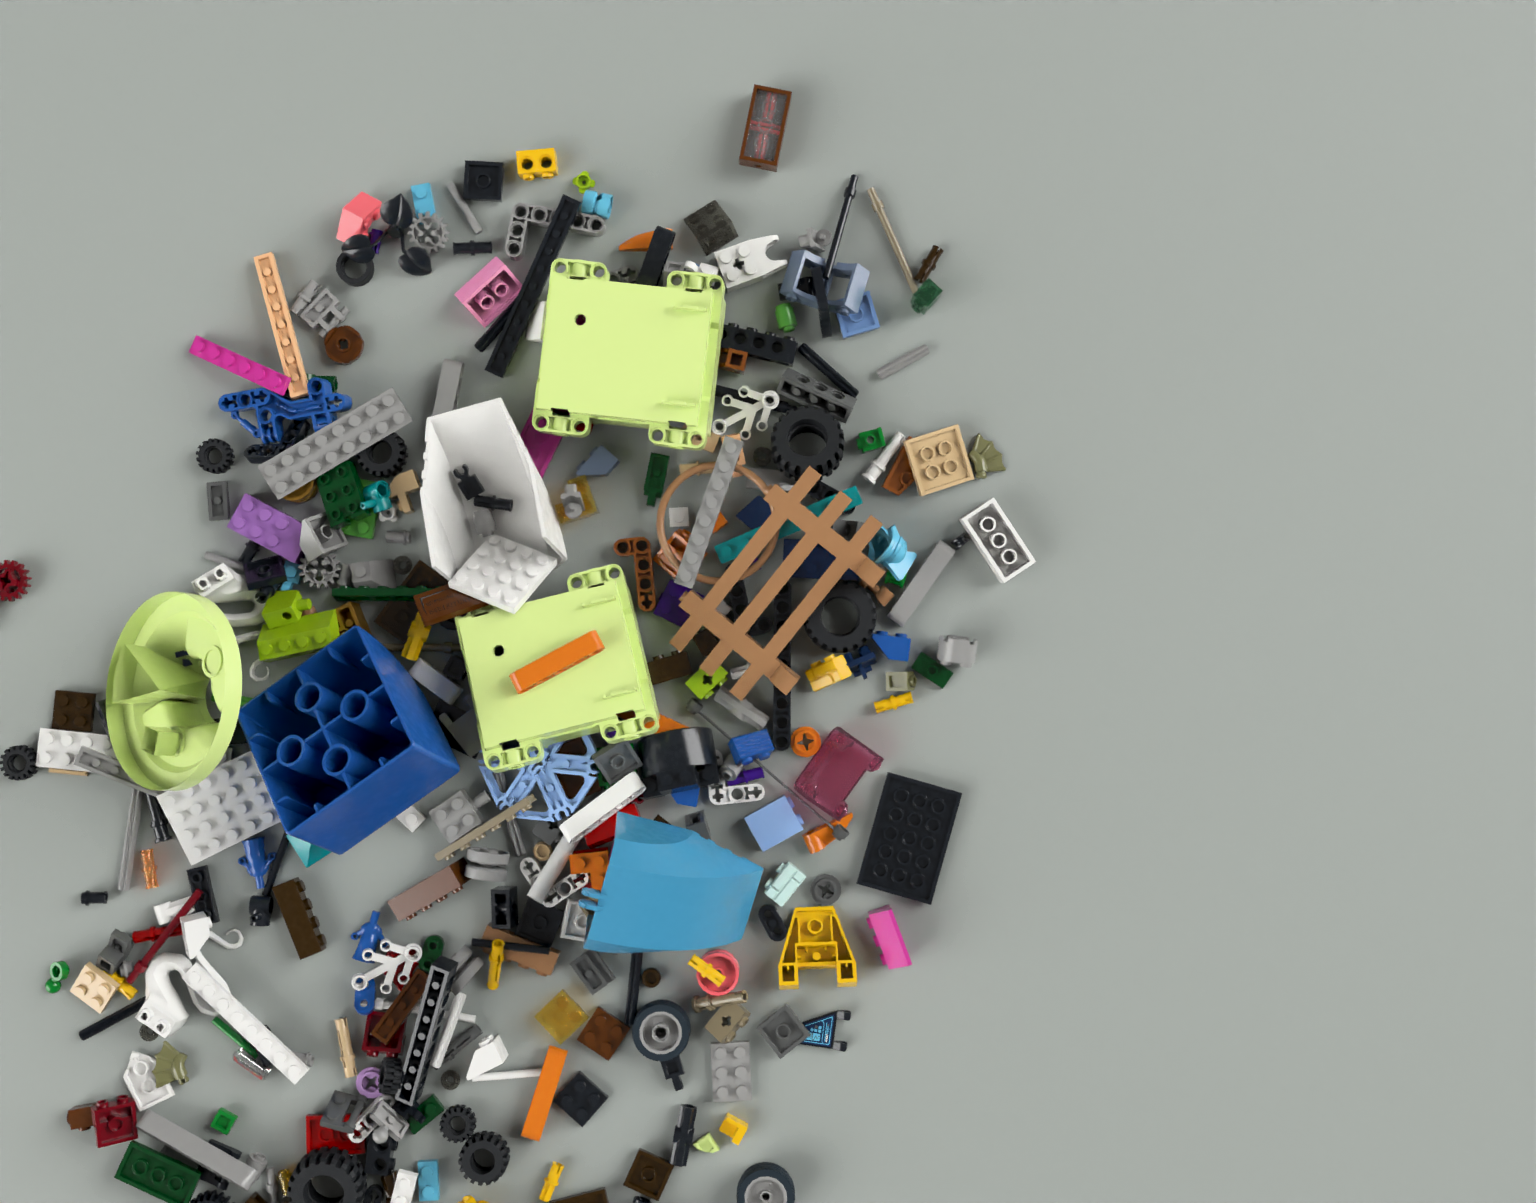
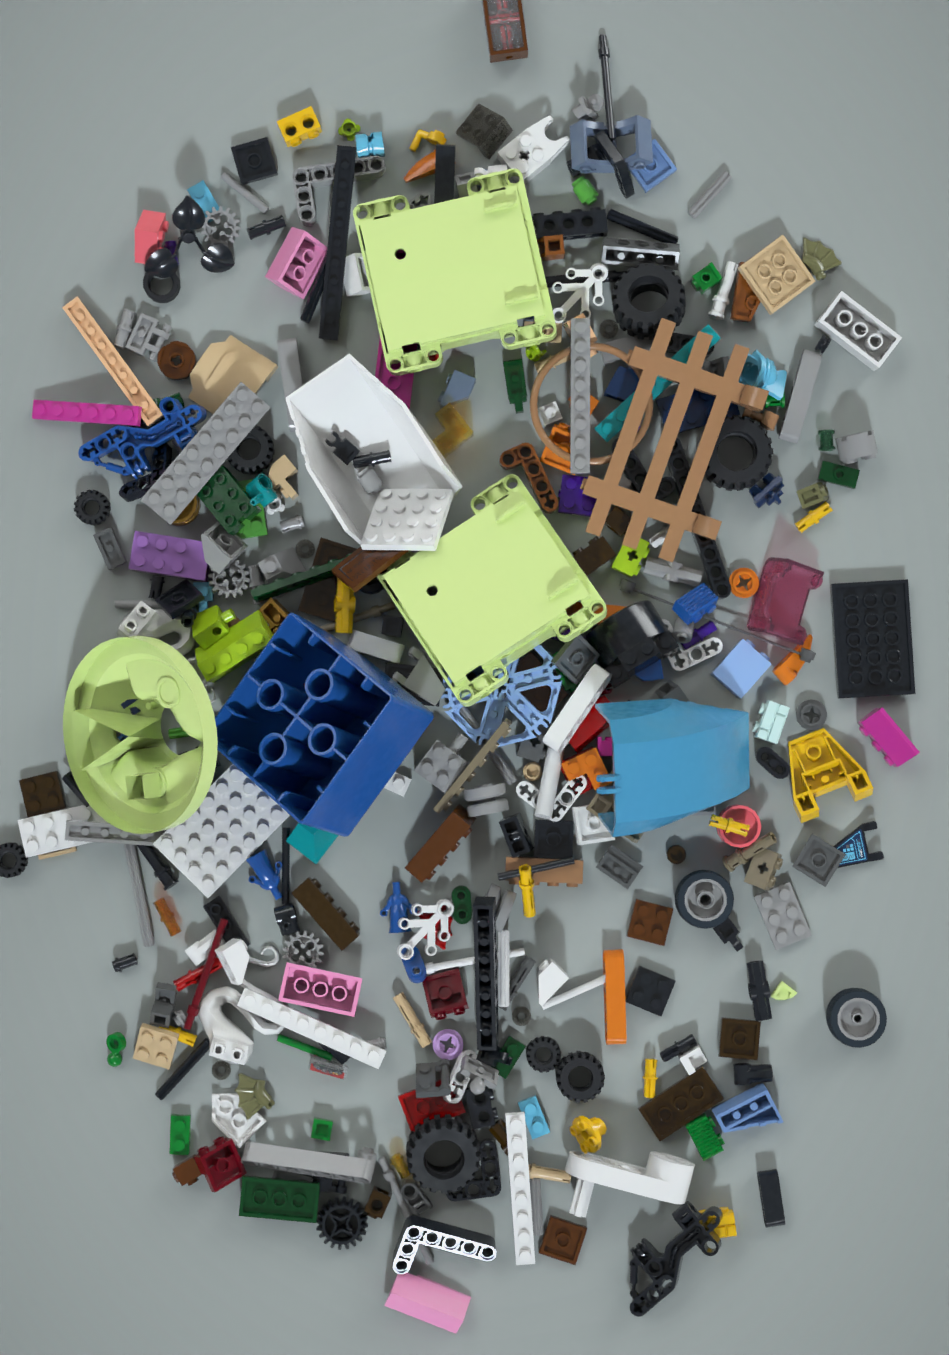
camera: 20 degrees left, 0 degrees up
reddish brown plate [370,968,428,1045] -> none
black tyre [378,1057,402,1095] -> none
orange beam [509,630,605,694] -> none
clear yellow plate [534,989,589,1045] -> none
light grey hips [560,484,585,519] -> none
black axle [624,953,643,1025] -> none
yellow panel [719,1113,748,1145] -> none
yellow brick [805,654,852,692] -> none
dark tan bar [867,187,920,294] -> none
blue slope [871,631,911,662] -> none
clear green brick [910,278,943,315] -> none
dark brown pin [914,245,944,284] -> none
none -> green plate [169,1114,191,1155]
none -> tan slope [188,335,278,414]
none -> bright pink slope [278,962,363,1017]
none -> light grey gear [282,930,324,968]
none -> yellow plate [409,129,447,152]
none -> lime plate [526,343,547,362]
none -> black axle [660,1034,698,1062]
none -> white panel [678,1045,707,1075]
none -> clear green bush [818,430,835,451]

